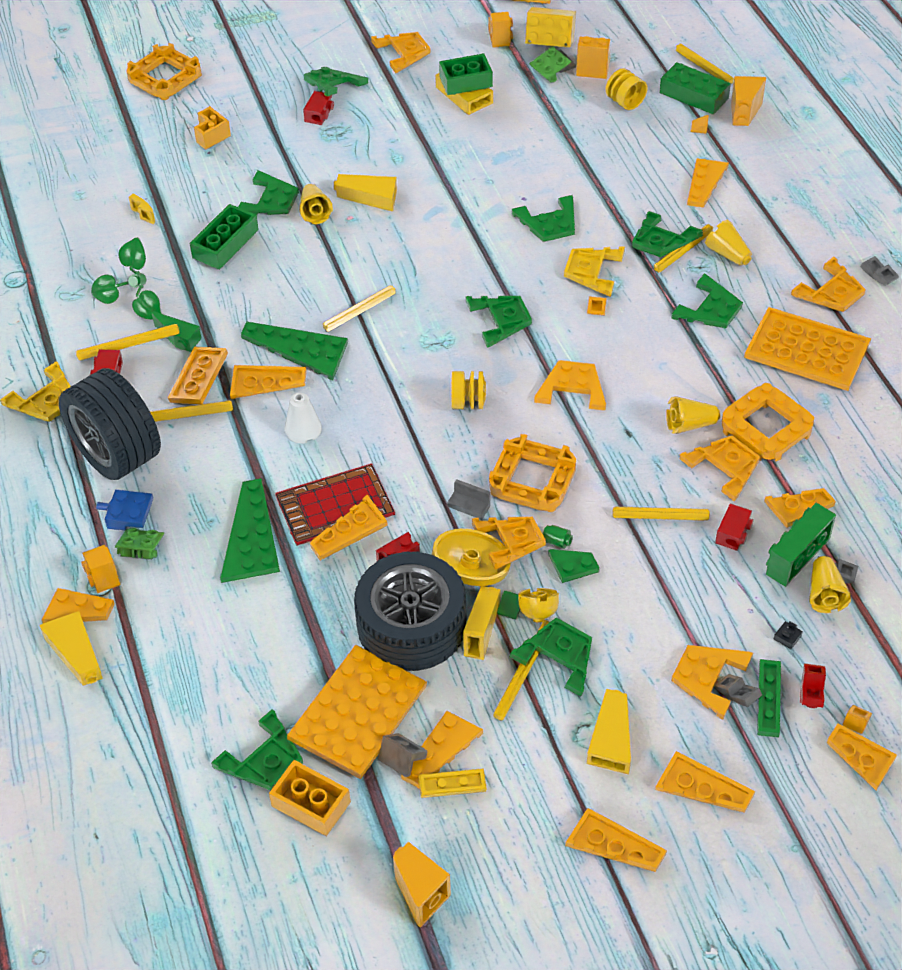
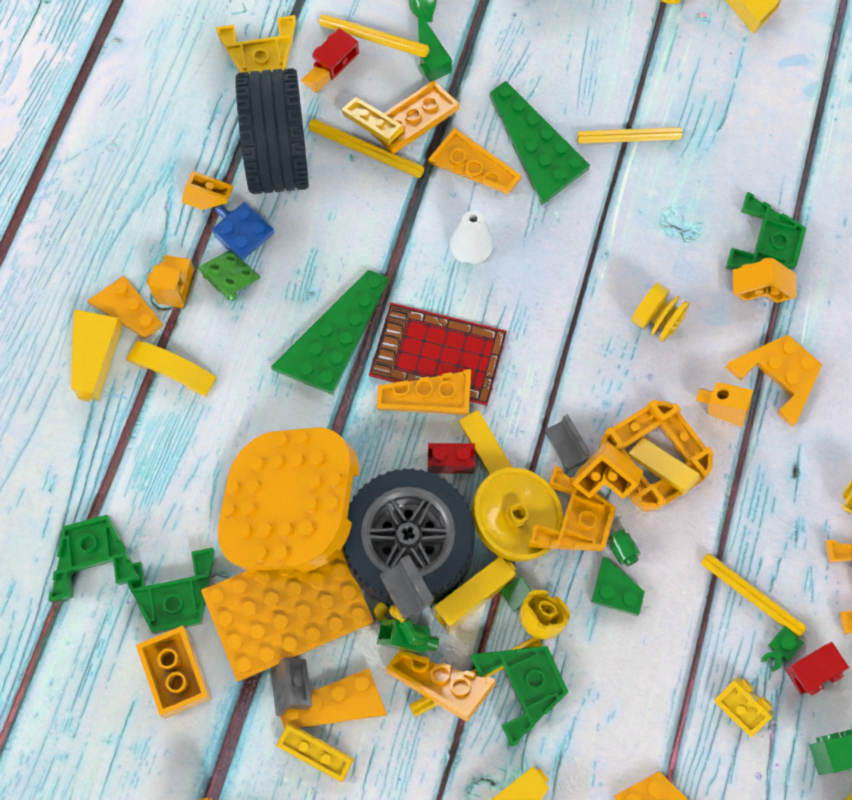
camera: 35 degrees right, 20 degrees up
none -> green wing [49,514,140,603]
none -> yellow slope [126,341,217,397]
none -> light orange slope [182,170,234,210]
none -> light orange plate [218,427,359,574]
none -> yellow plate [342,97,404,144]
none -> green torso [373,602,439,653]
none -> flat silver panel [380,555,434,619]
none -> light orange wing [386,650,496,722]
none -> yellow tile [458,410,512,475]
none -> light orange brick [572,441,643,499]
none -> yellow tile [628,438,700,494]
none -> light orange torso [696,382,753,427]
none -> yellow bracket [714,676,774,738]
none -> light orange brick [733,258,797,303]
none -> green plate [761,626,804,672]

